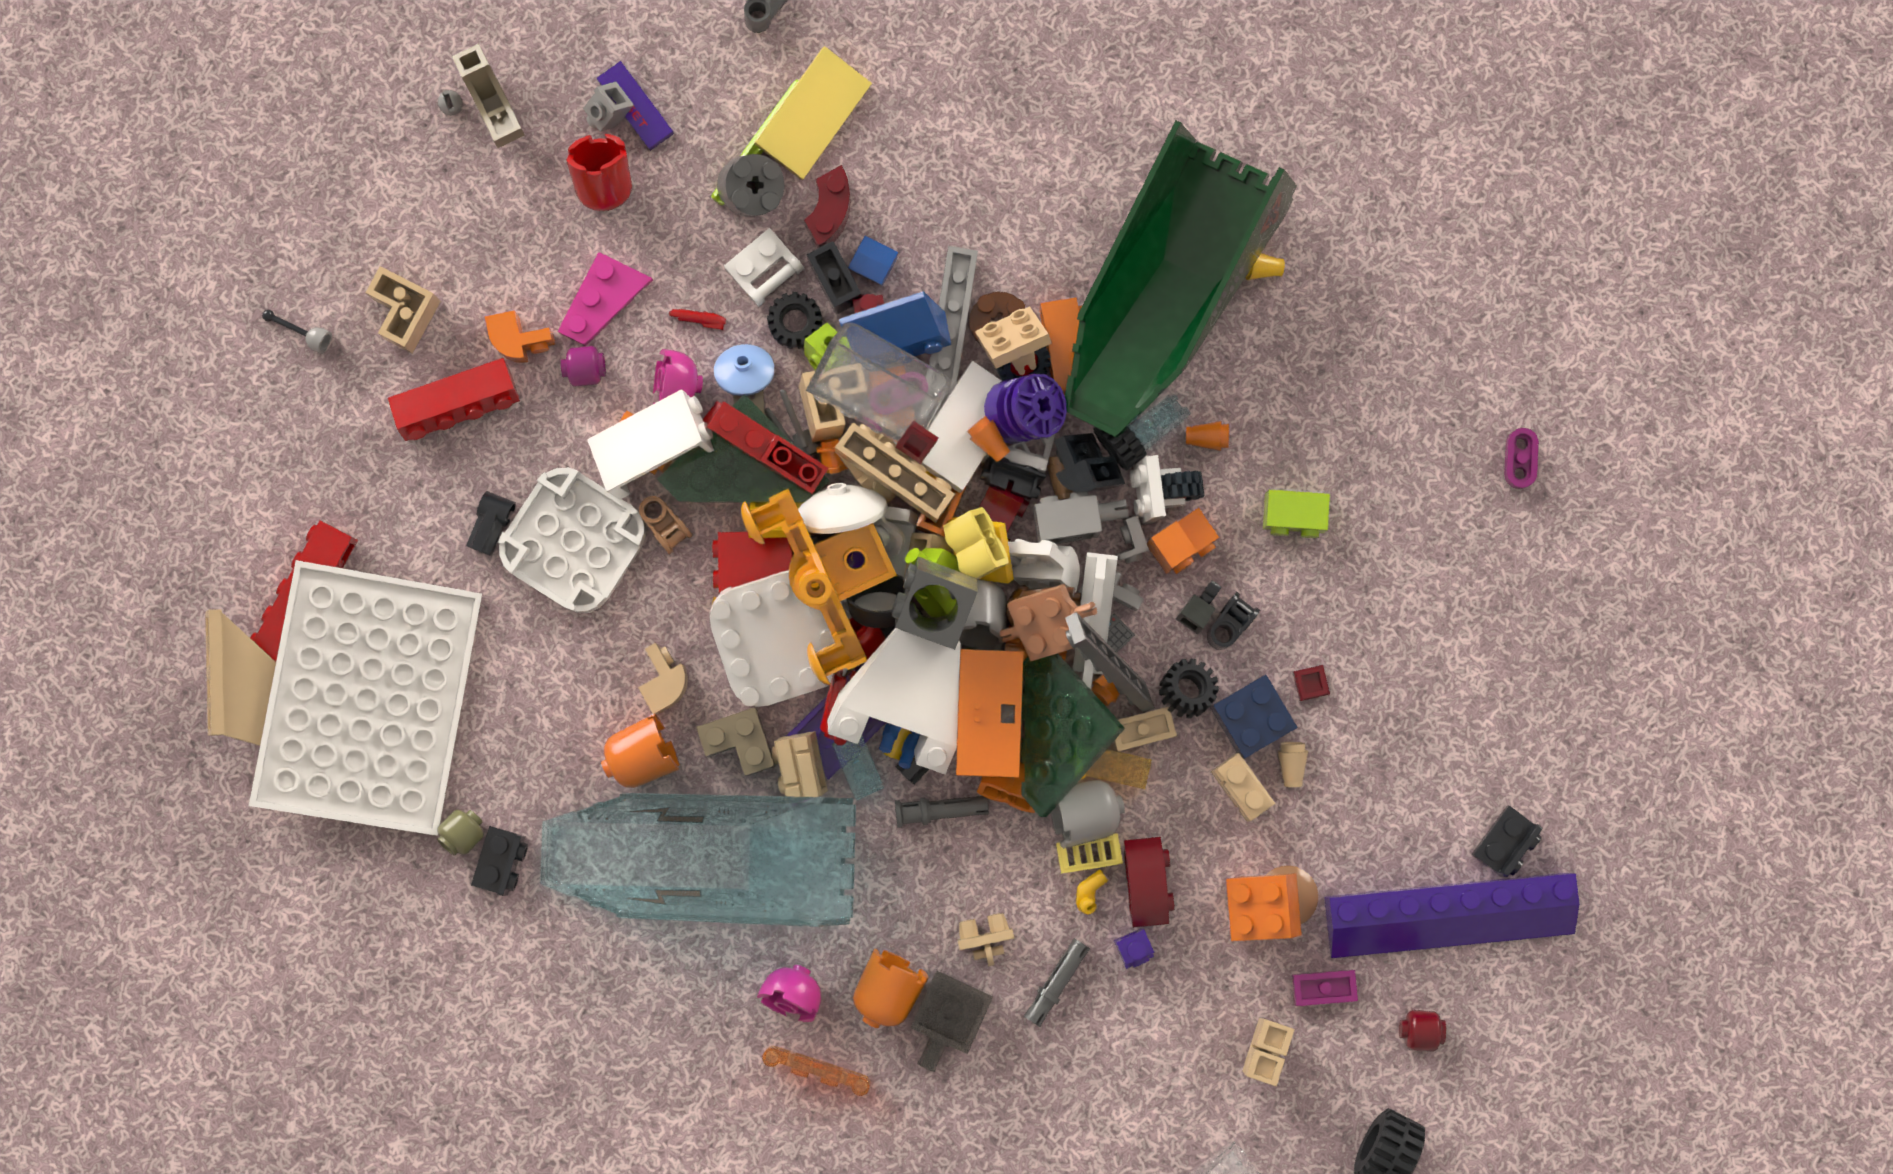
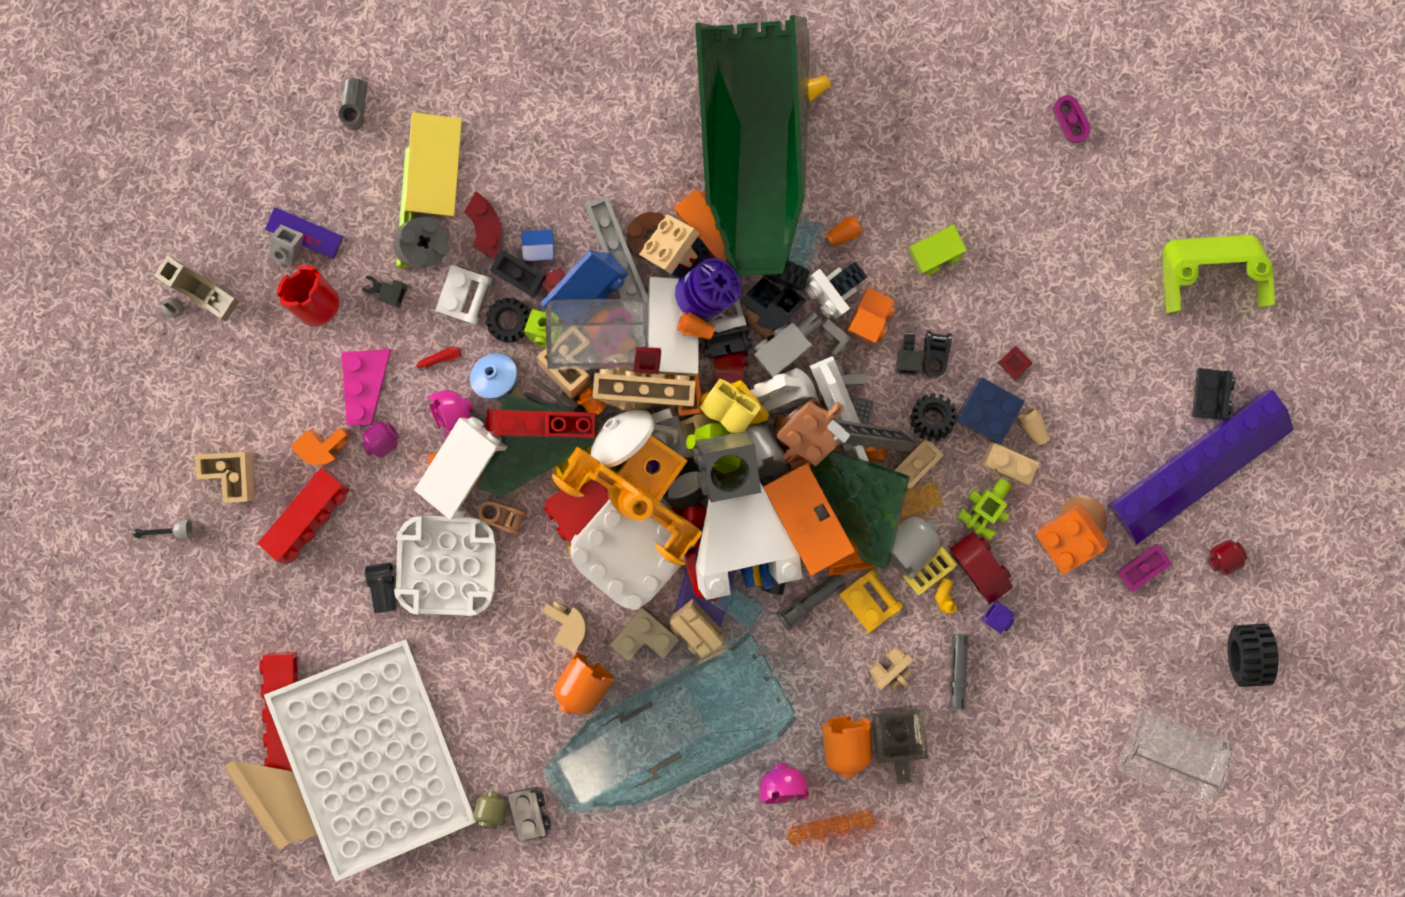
camera: 25 degrees left, 5 degrees up
tan hips [1242,1017,1295,1087] -> none
none -> pearl dark grey piece [362,276,408,308]
none -> yellow plate [839,567,903,633]
none -> lime piece [956,477,1012,541]
none -> lime windscreen [1162,235,1275,314]

